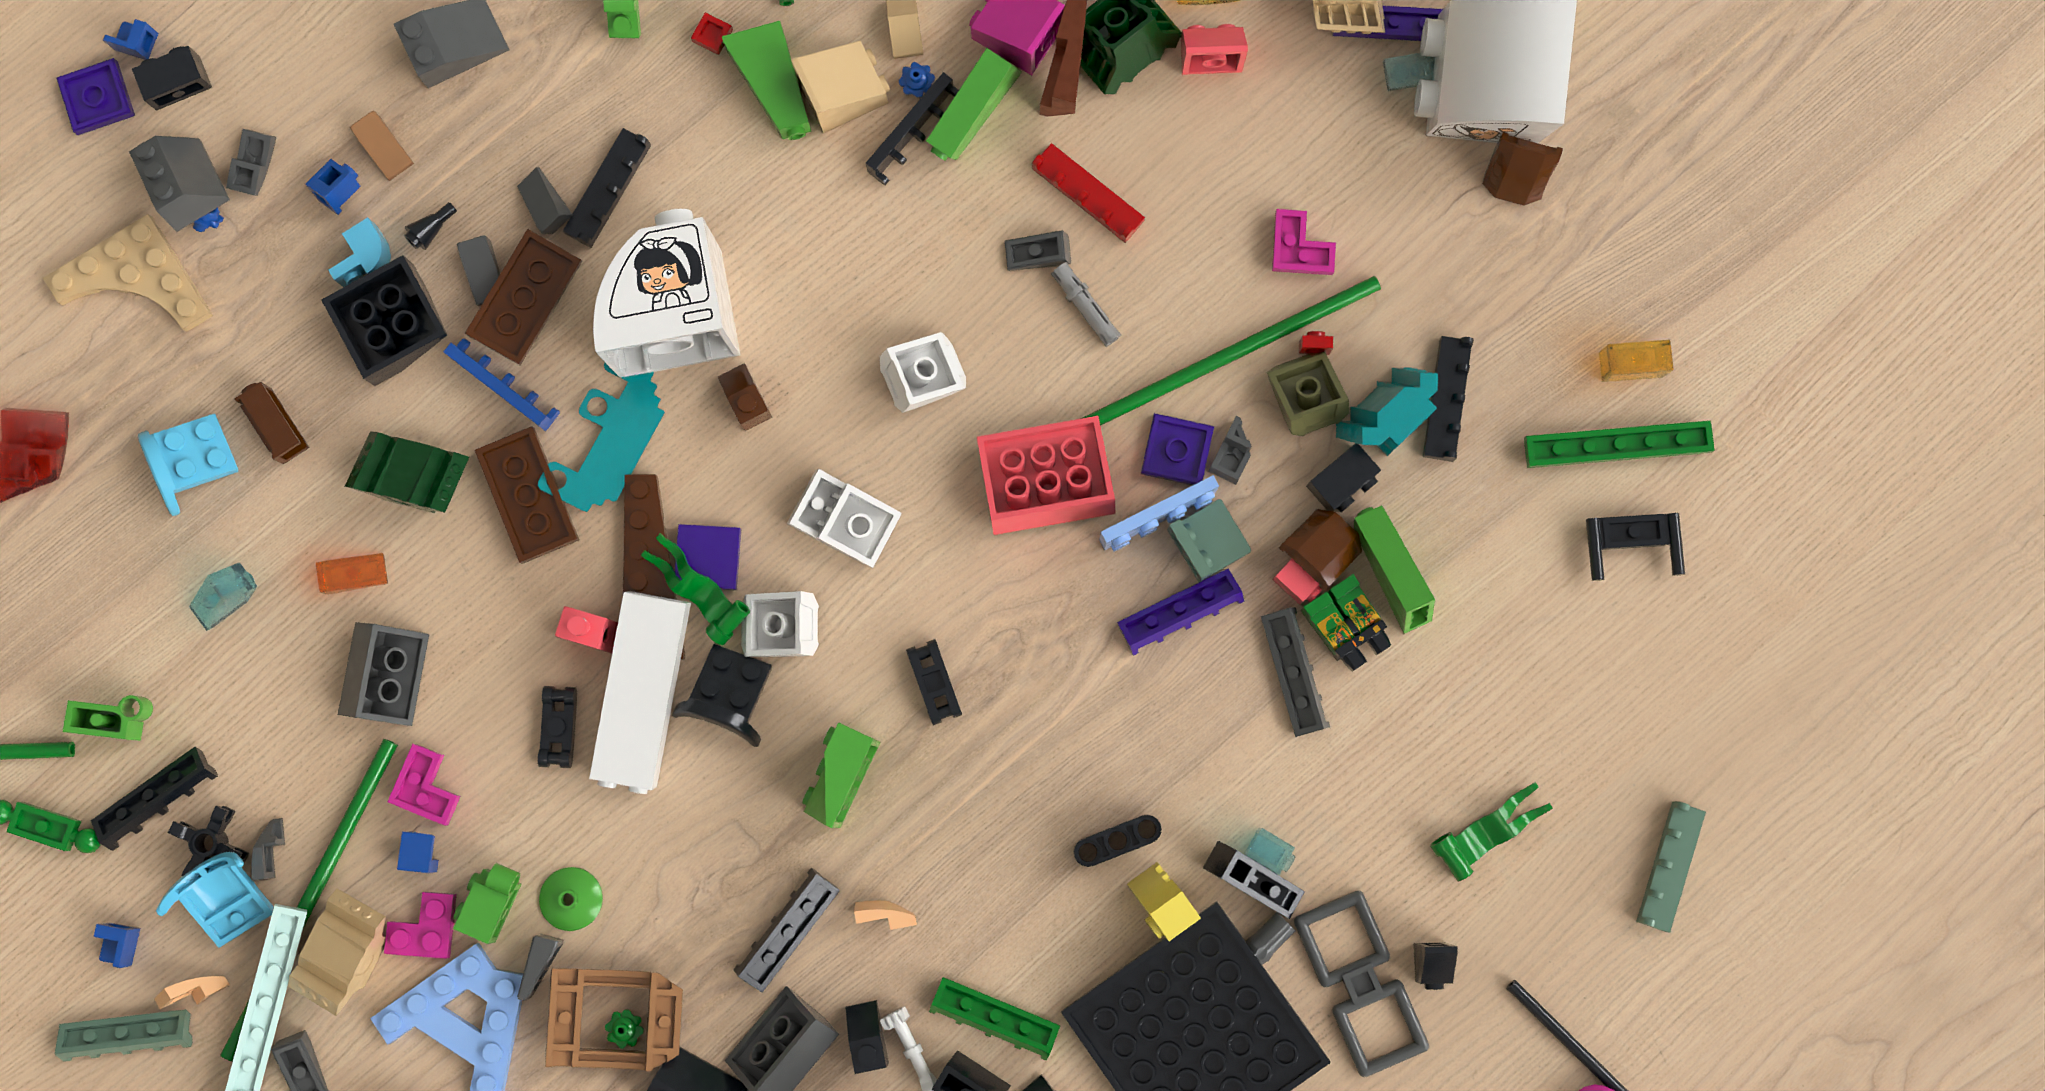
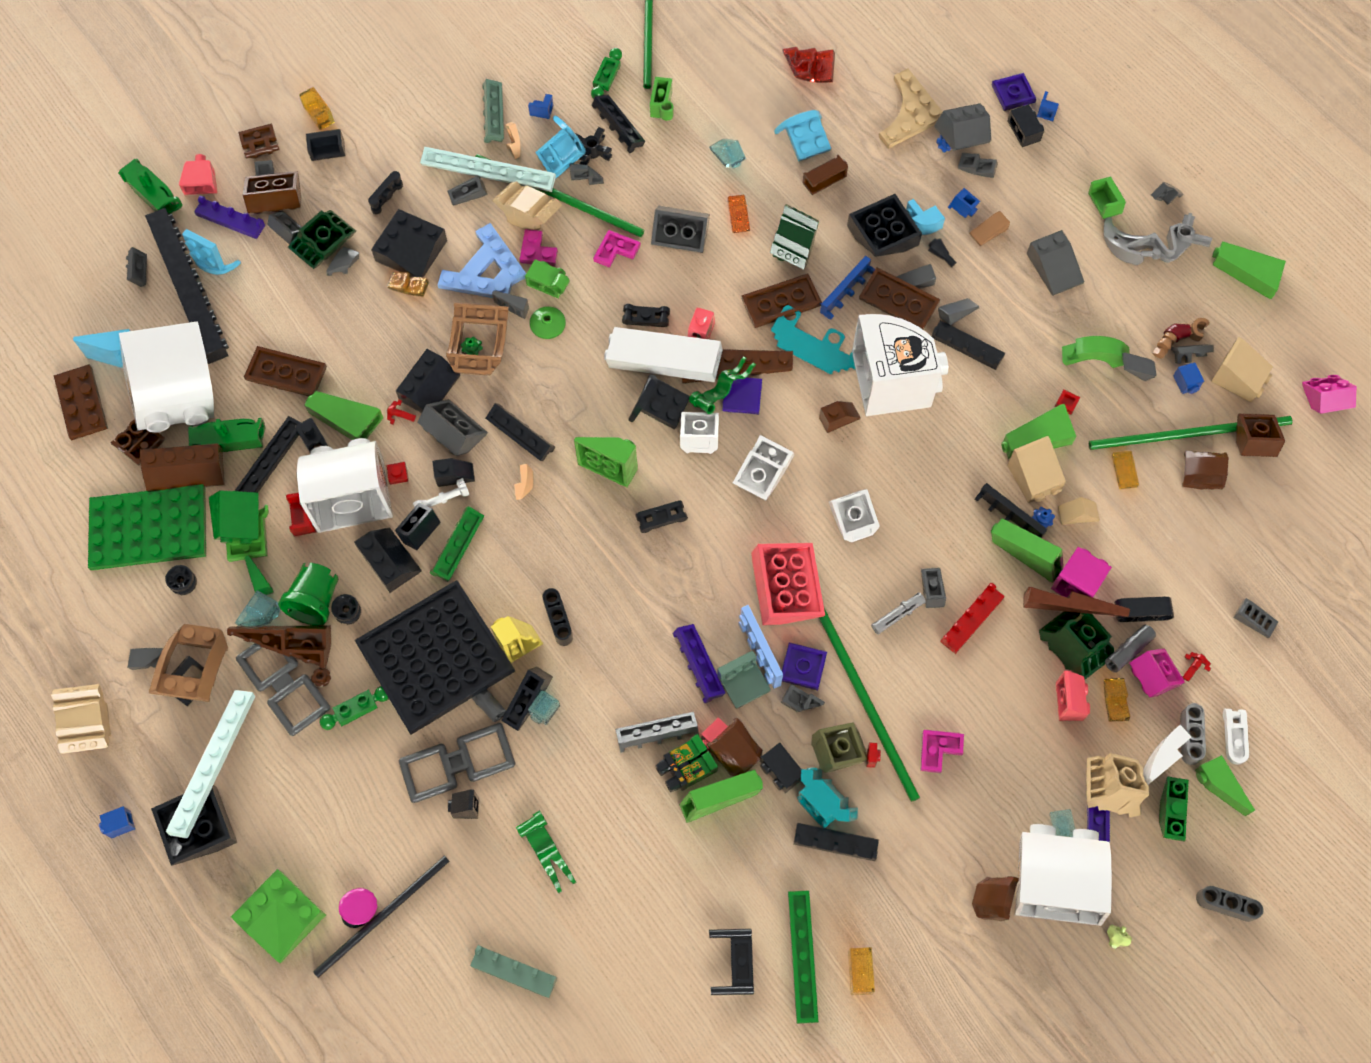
camera: 90 degrees right, 15 degrees down
blue panel [397,831,439,873] -> none

